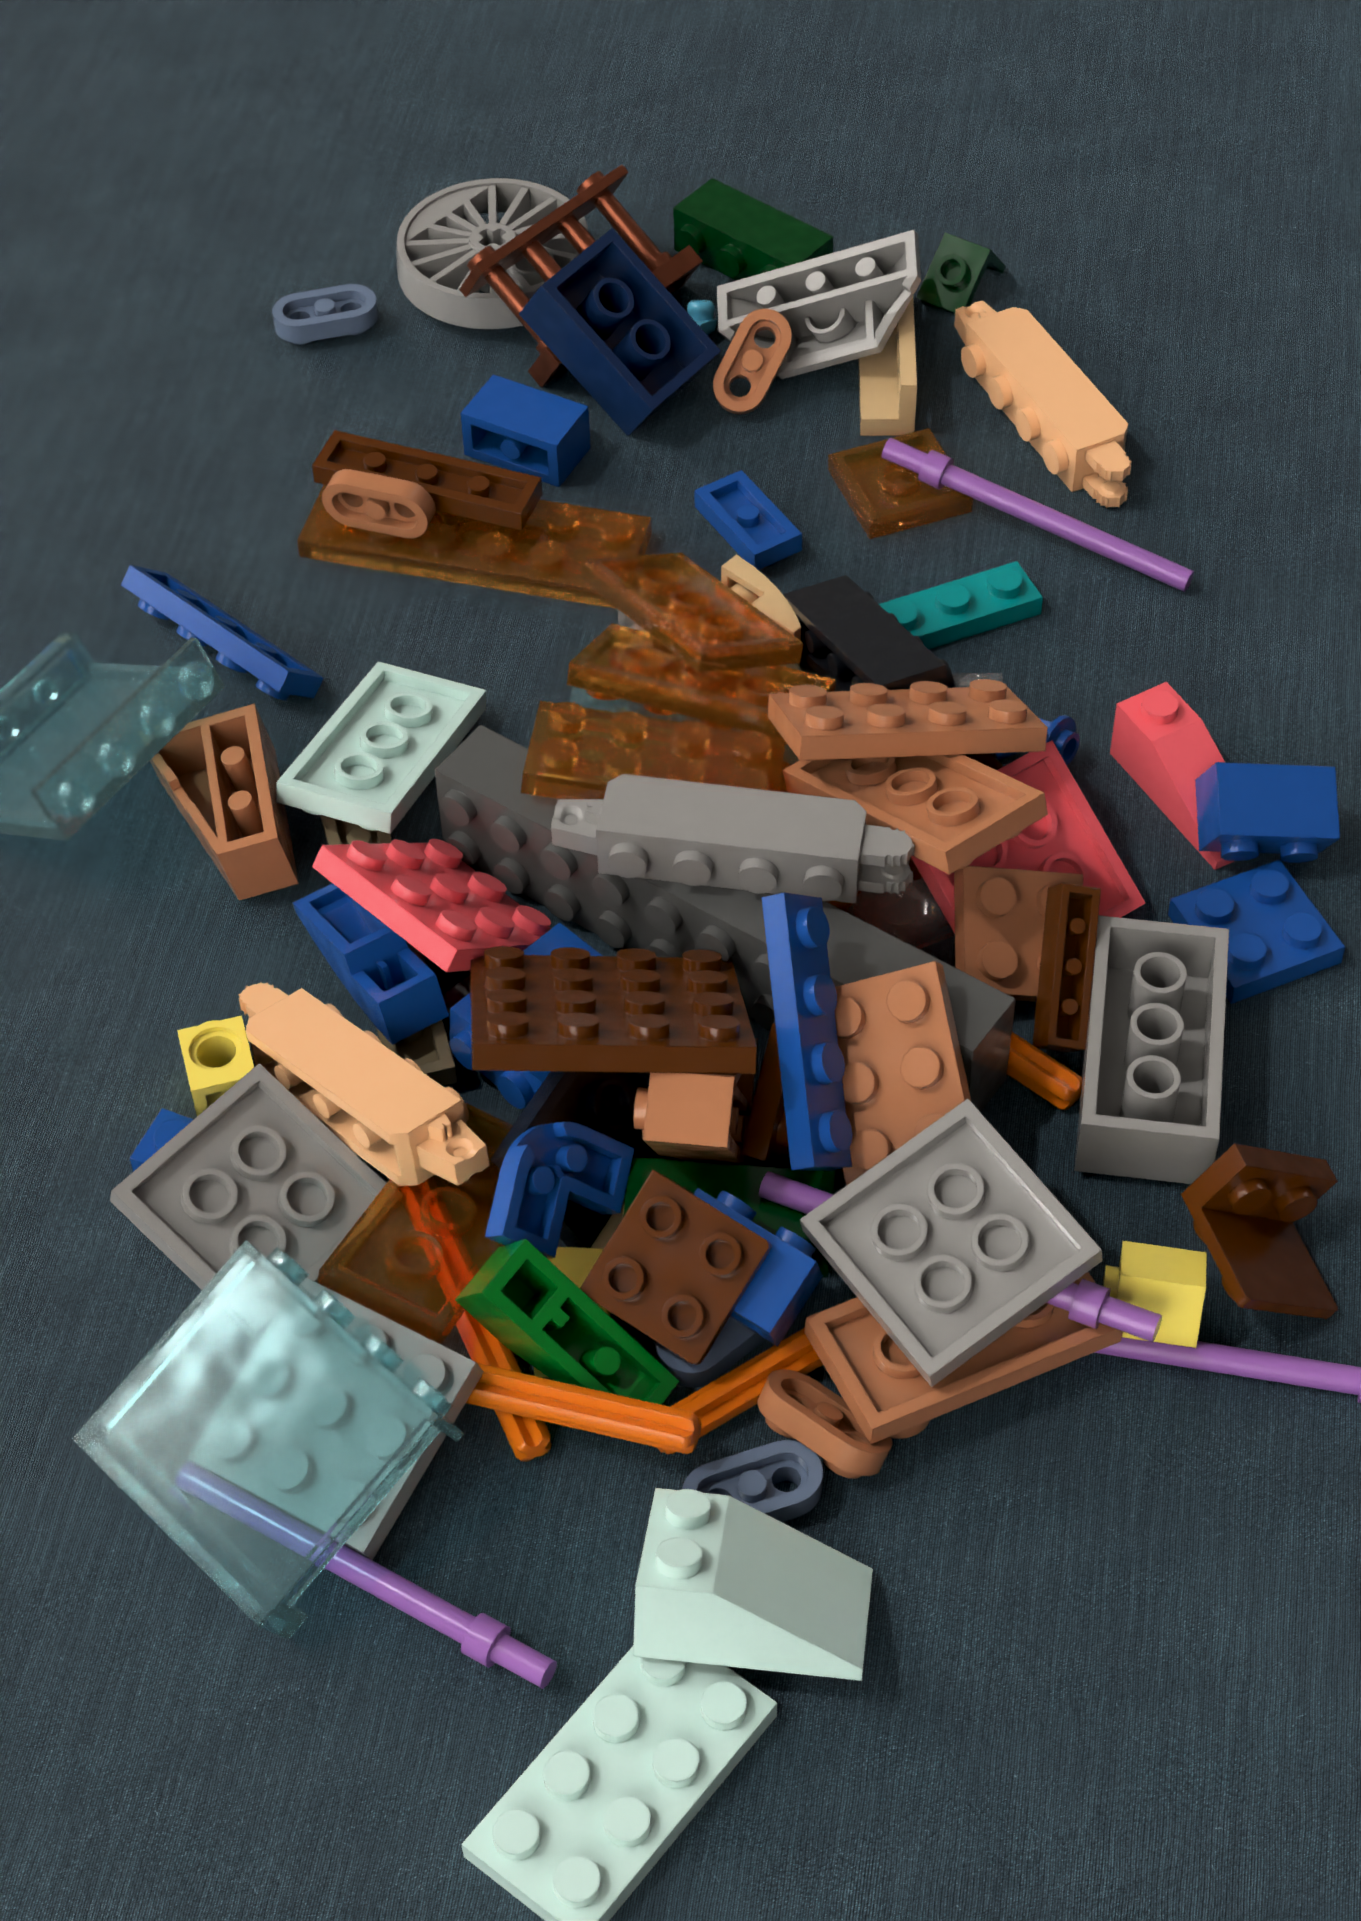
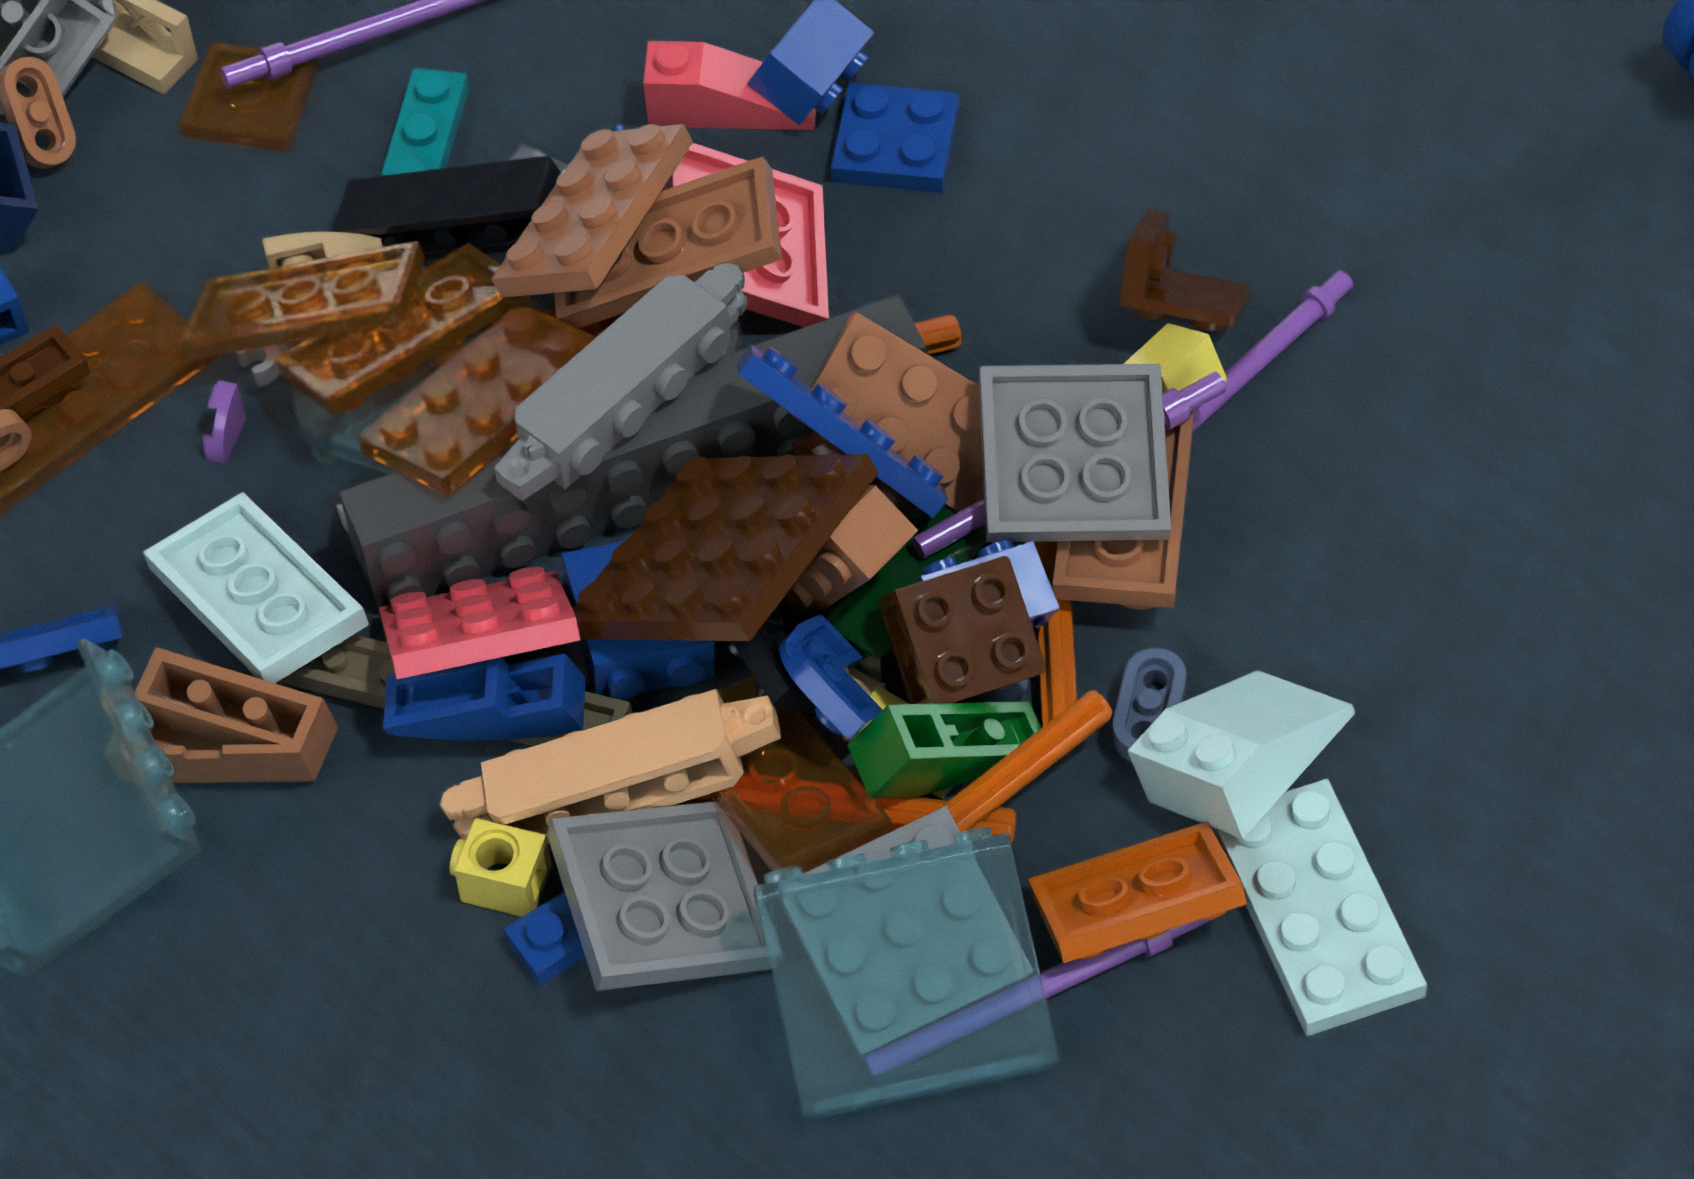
camera: 55 degrees left, 5 degrees up
blue plate [694,470,802,570] -> none
nougat plate [757,1369,893,1479] -> none
nougat plate [954,866,1083,1002] -> none
reddish brown piece [1032,883,1101,1053] -> none
light grey brick [1074,915,1229,1184] -> none
none -> medium lavender tile [203,380,247,464]
none -> orange plate [1028,821,1247,963]

